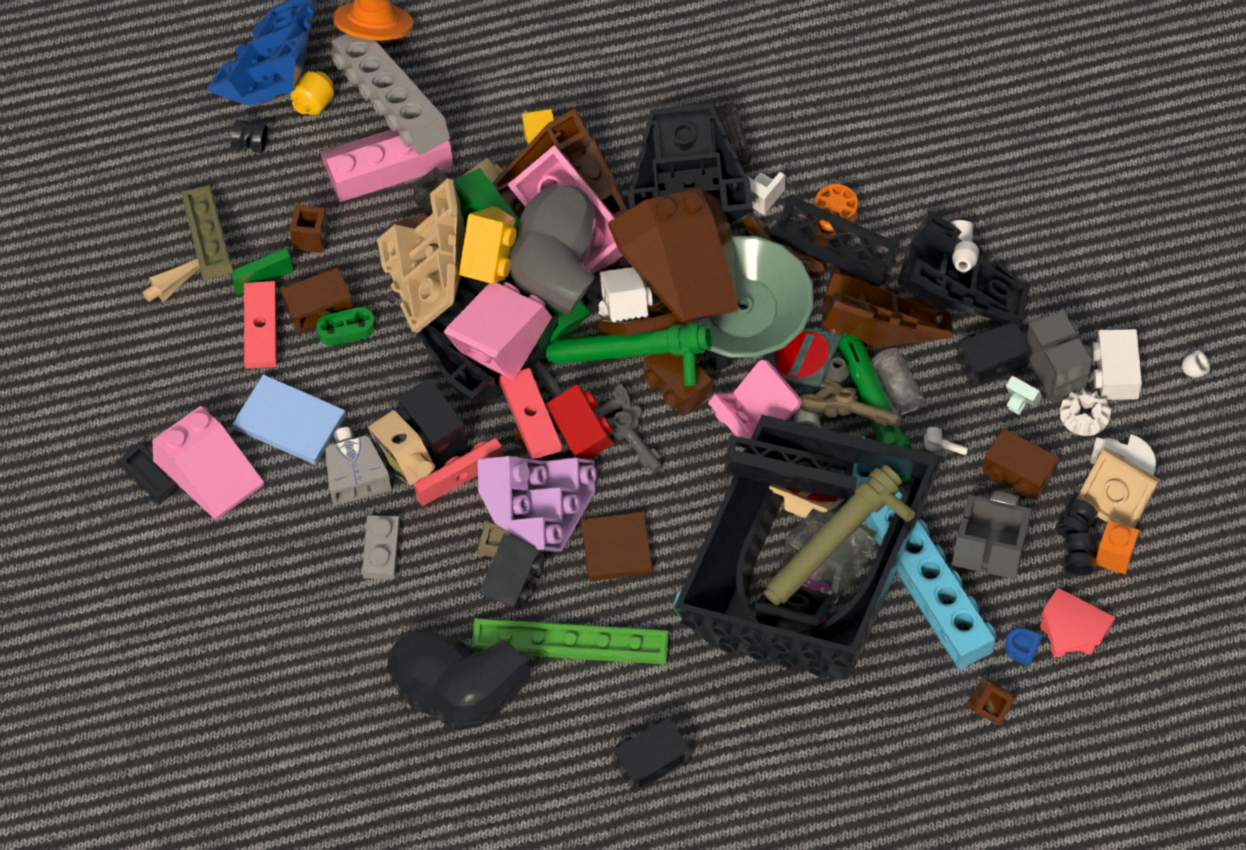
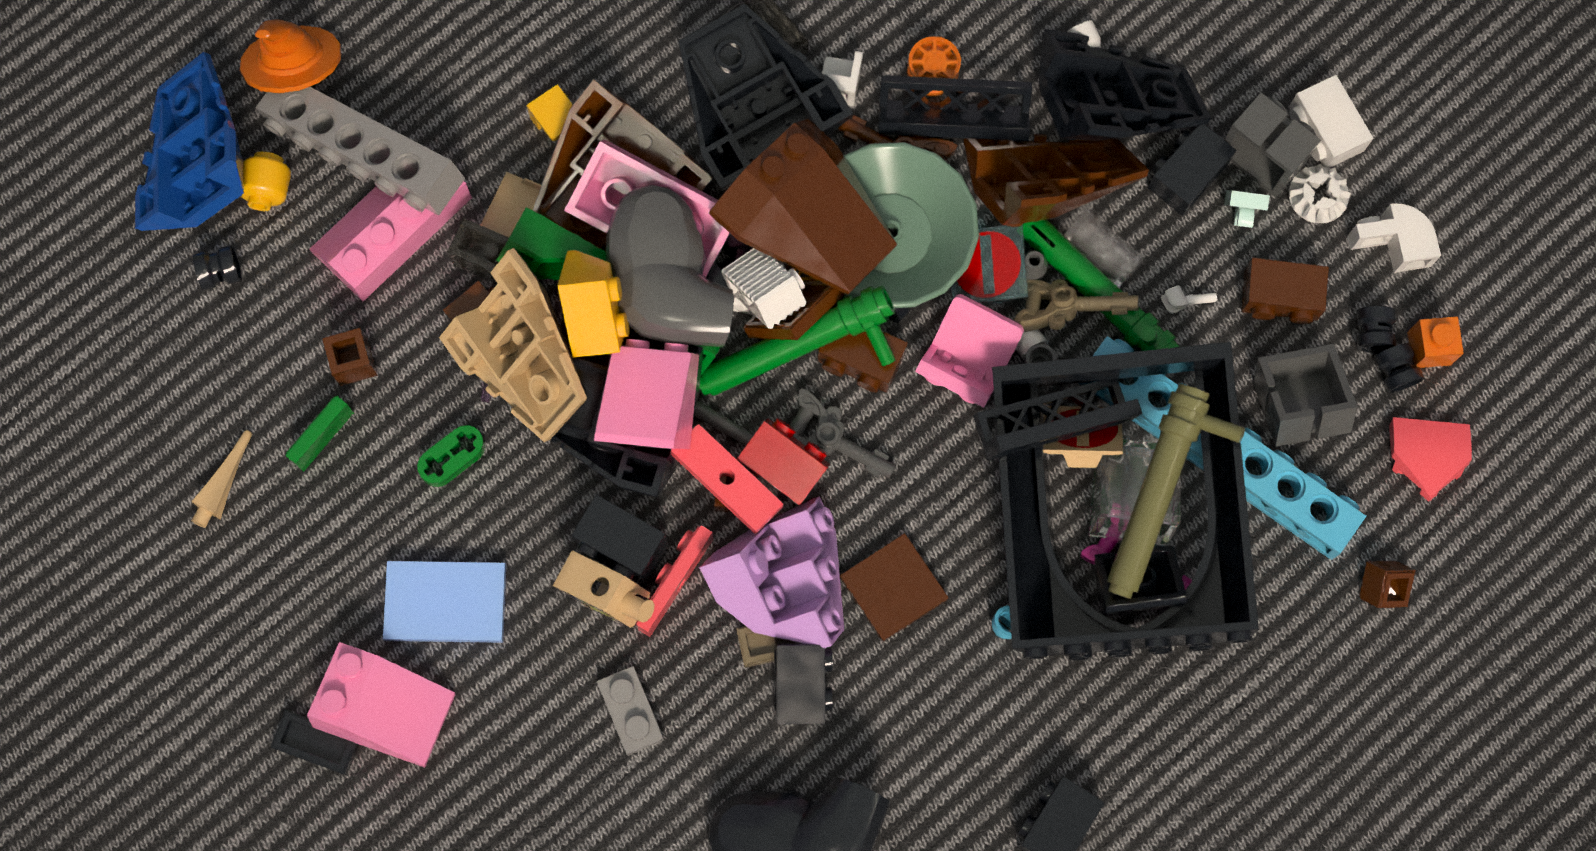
camera: 30 degrees left, 15 degrees up
olive tile [181,185,233,280] -> none
coral tile [244,281,277,369] -> none
reddish brown brick [280,268,353,334] -> none
light grey torso [325,427,391,506] -> none
bright green tile [471,618,669,664] -> none
white hose [952,241,979,272] -> none
white sticker [990,491,1020,505] -> none
blue tile [1005,628,1043,667] -> none
tan tile [1077,447,1160,529] -> none
white hinge [1182,351,1210,378] -> none

